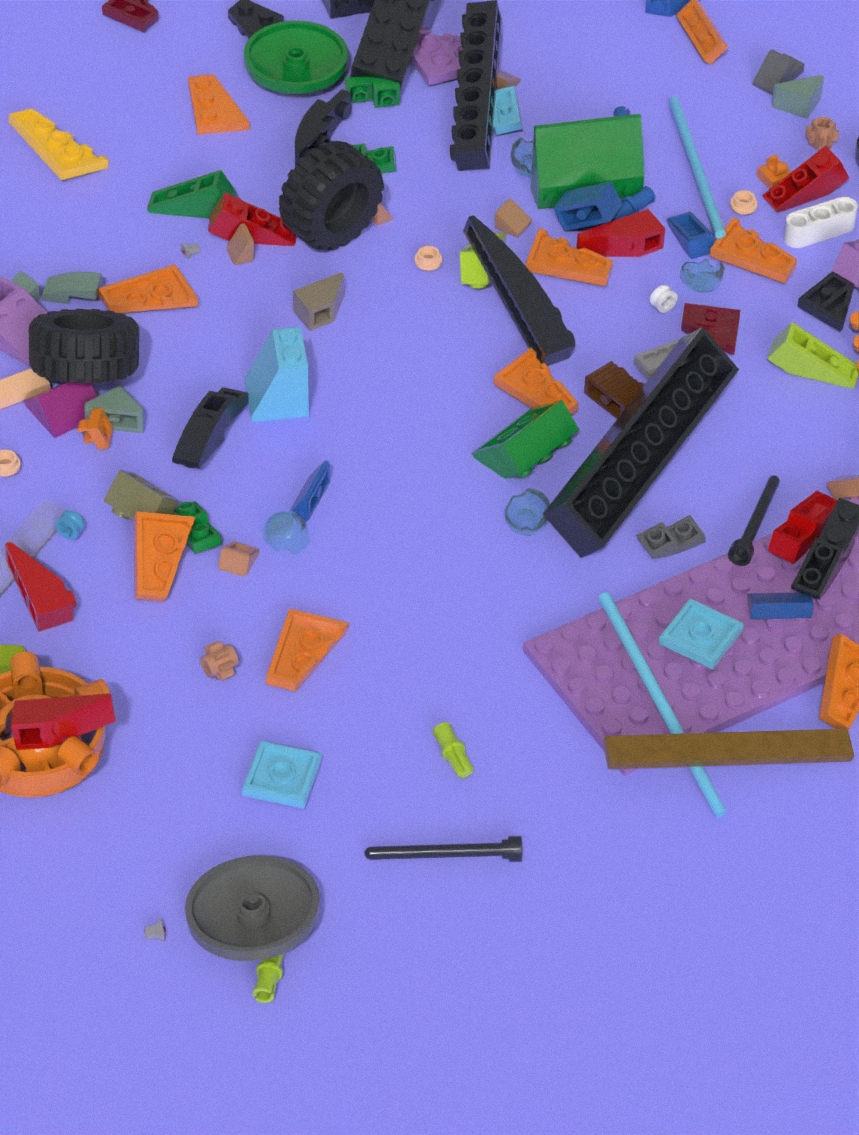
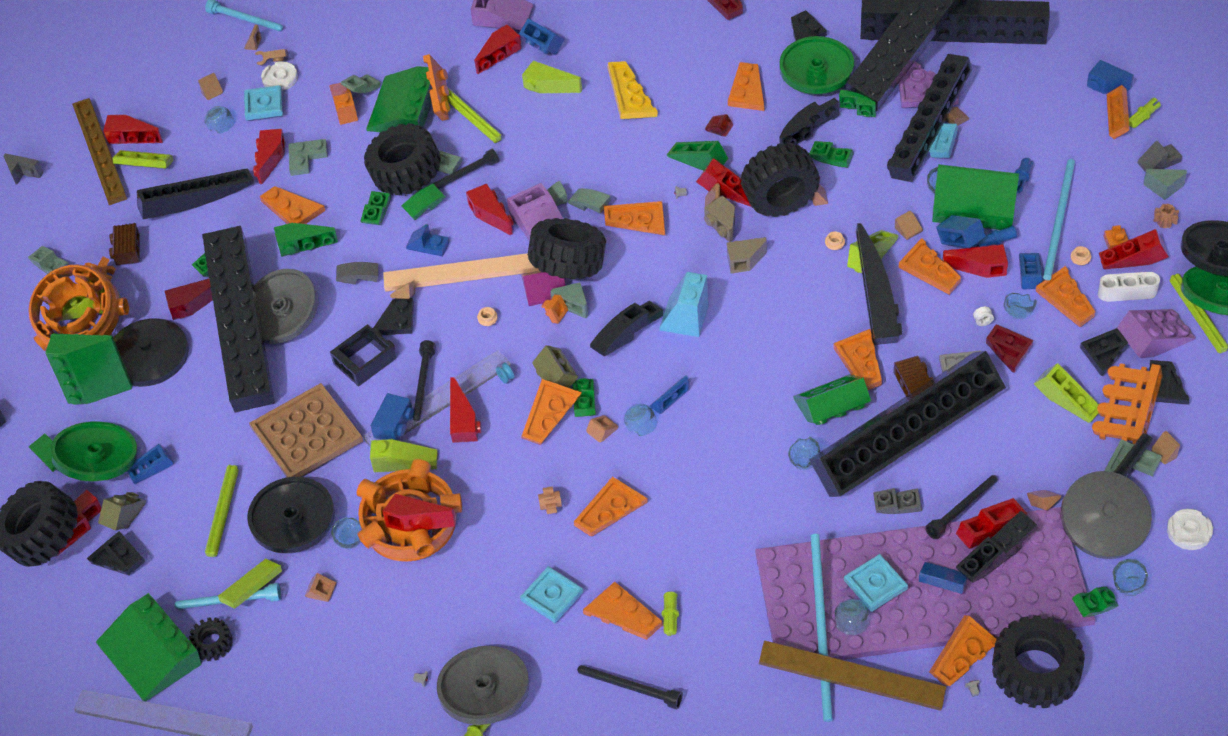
camera: 30 degrees right, 5 degrees up
none -> orange wing [583,582,663,640]
none -> dark tan slope [704,196,735,242]
none -> clear red slope [705,114,733,137]
none -> clear light blue hair [834,599,869,635]
none -> lime axle [1129,97,1161,128]

